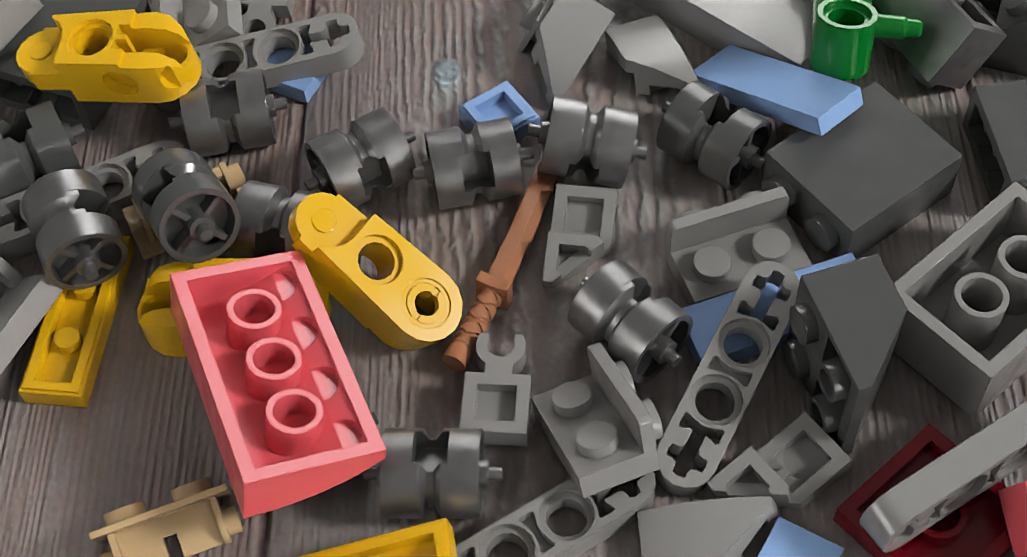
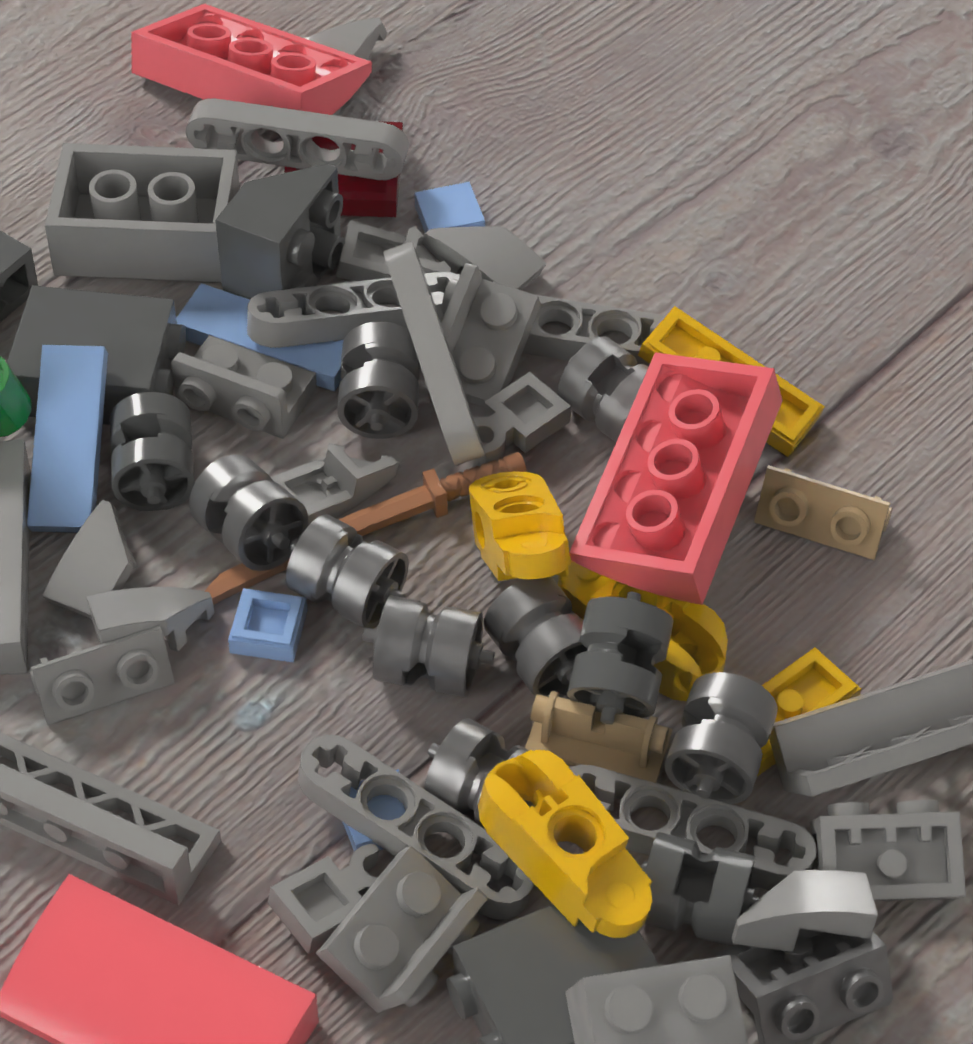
camera: 140 degrees left, 5 degrees down
none -> light grey beam [383,241,485,466]

